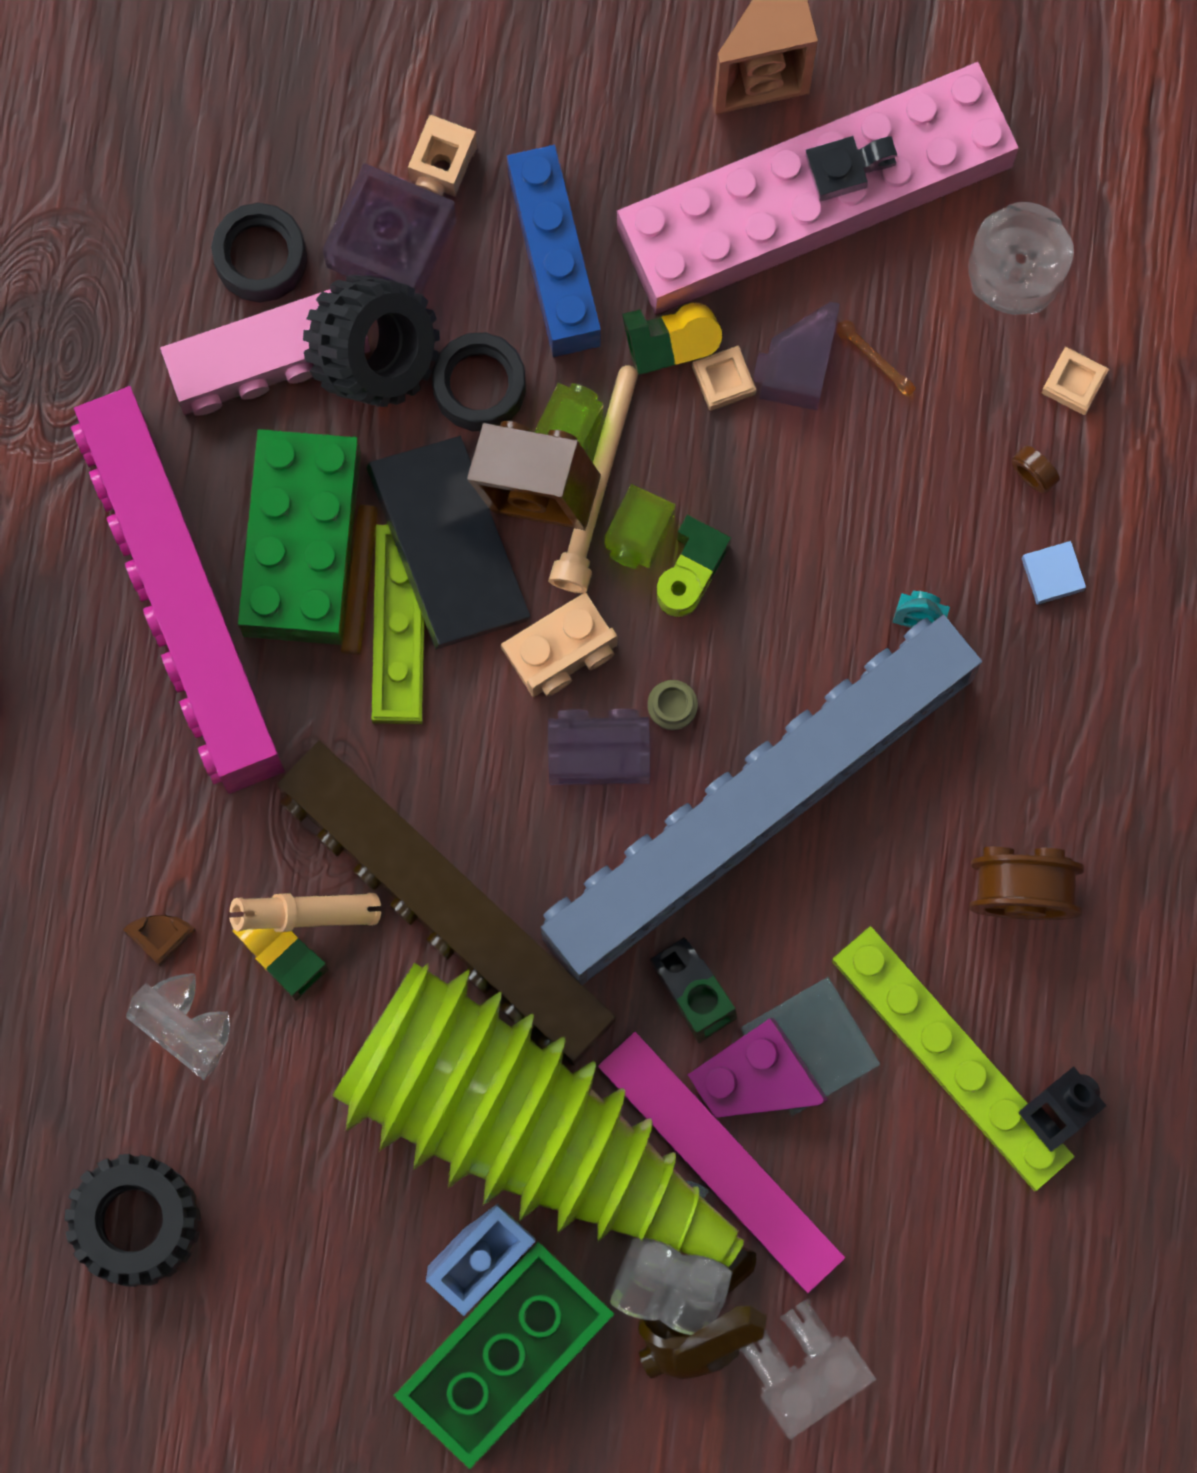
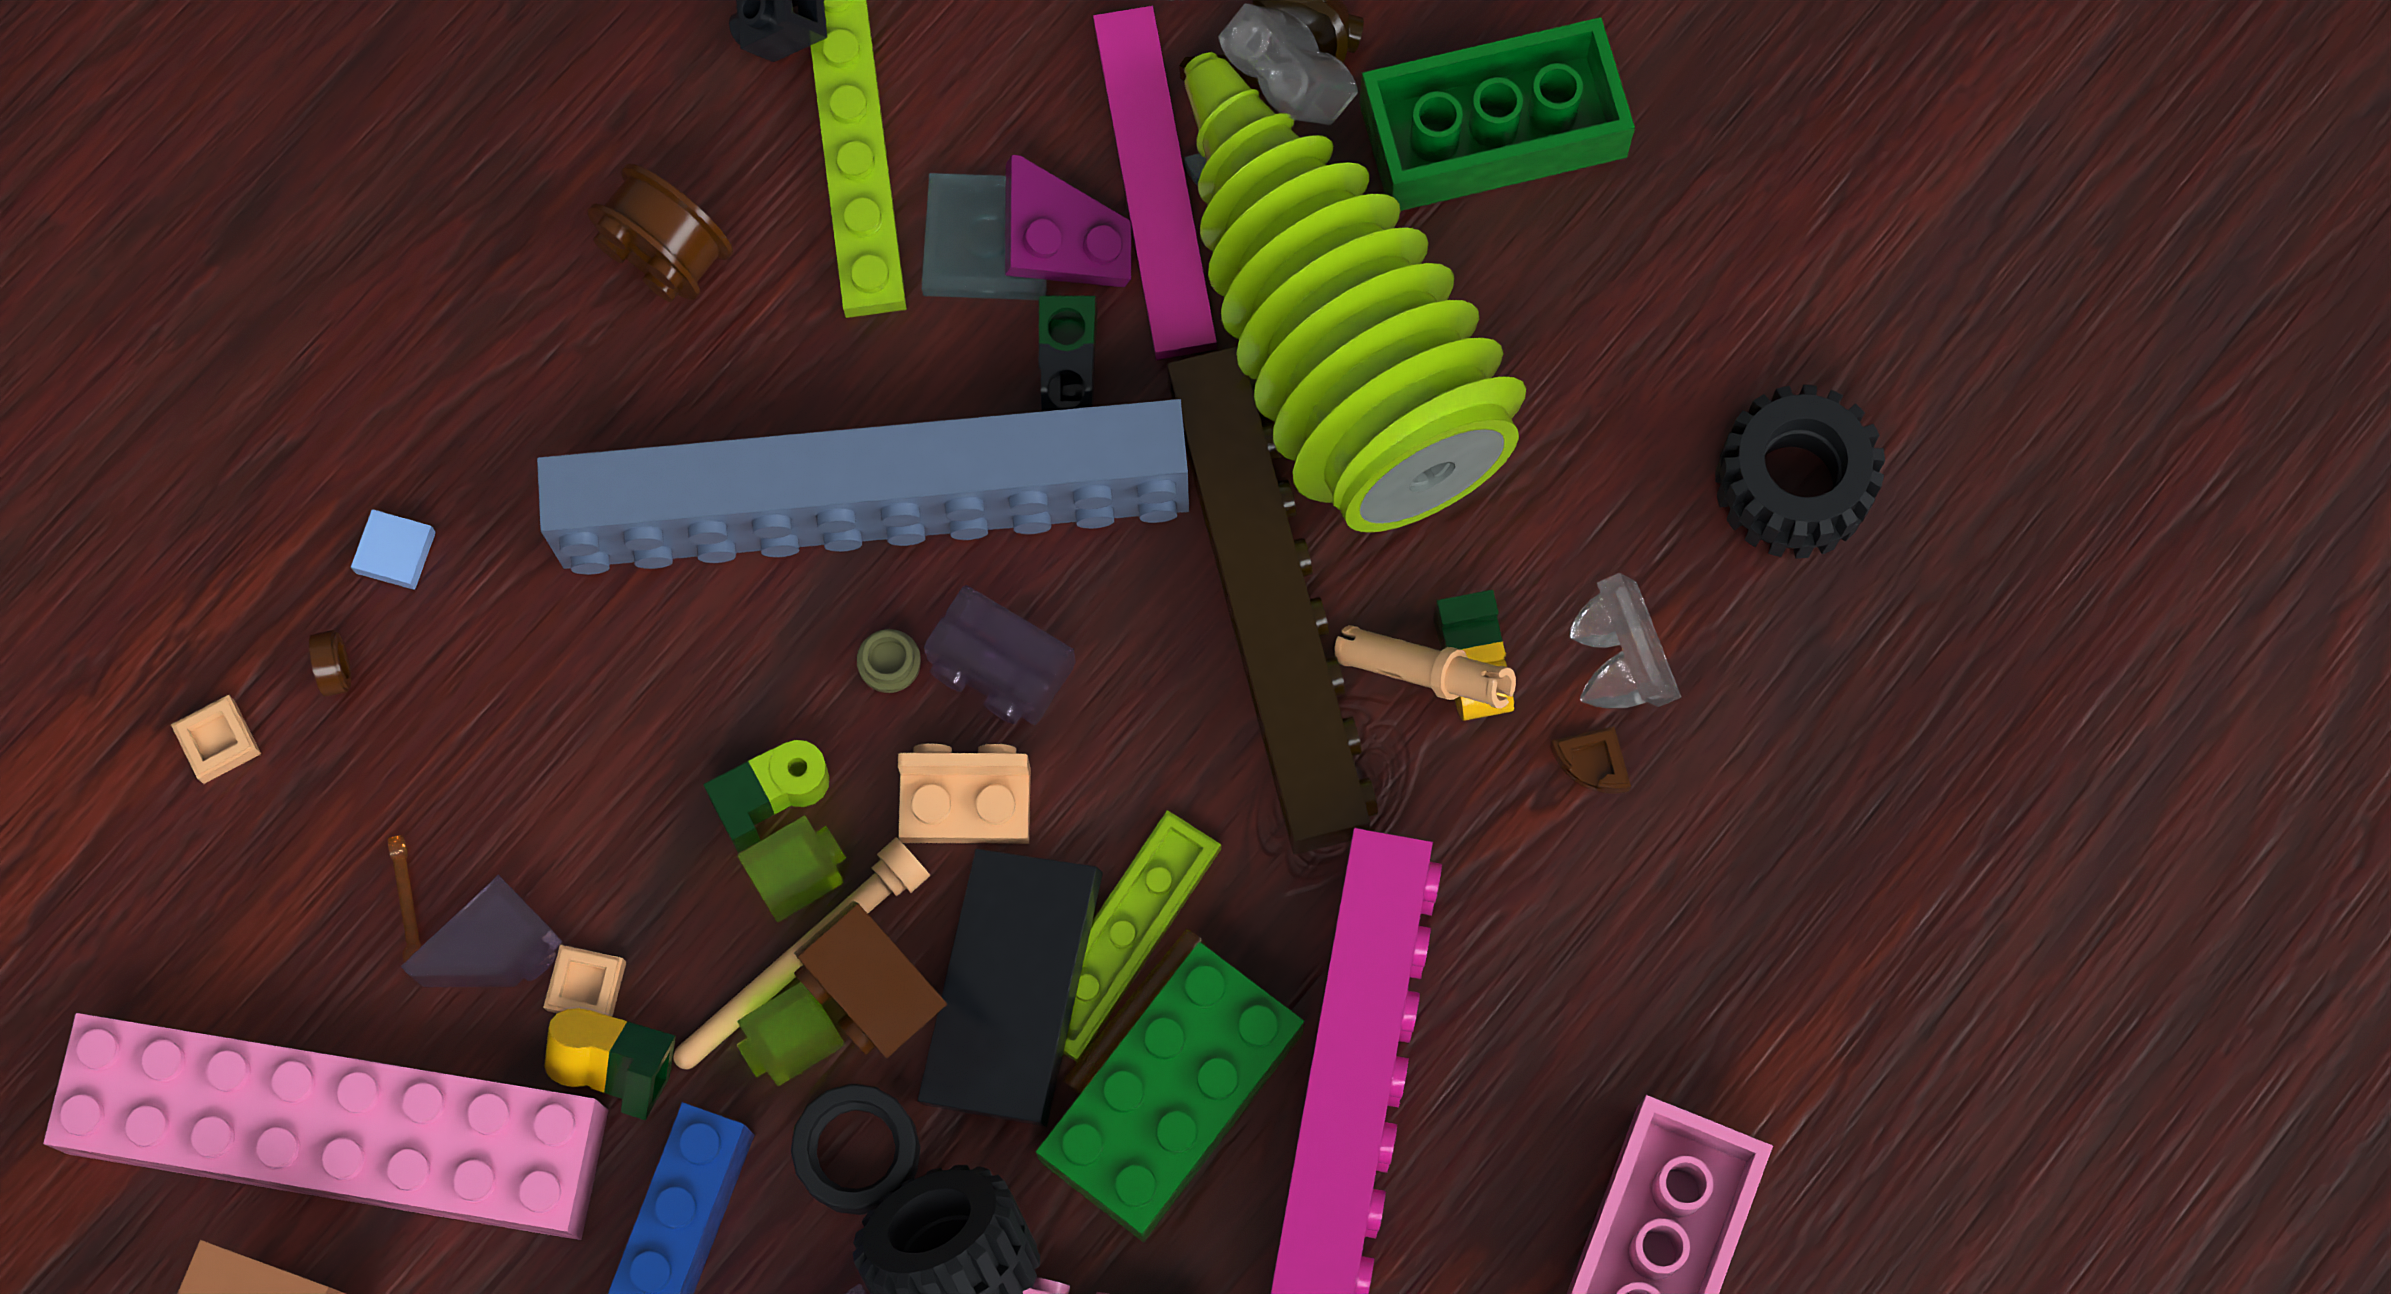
camera: 145 degrees left, 5 degrees down
medium blue slope [426,1204,536,1316] -> none
black plate [805,136,897,201] -> none
teal plate [892,591,950,628] -> none
clear brick [968,202,1074,315] -> none

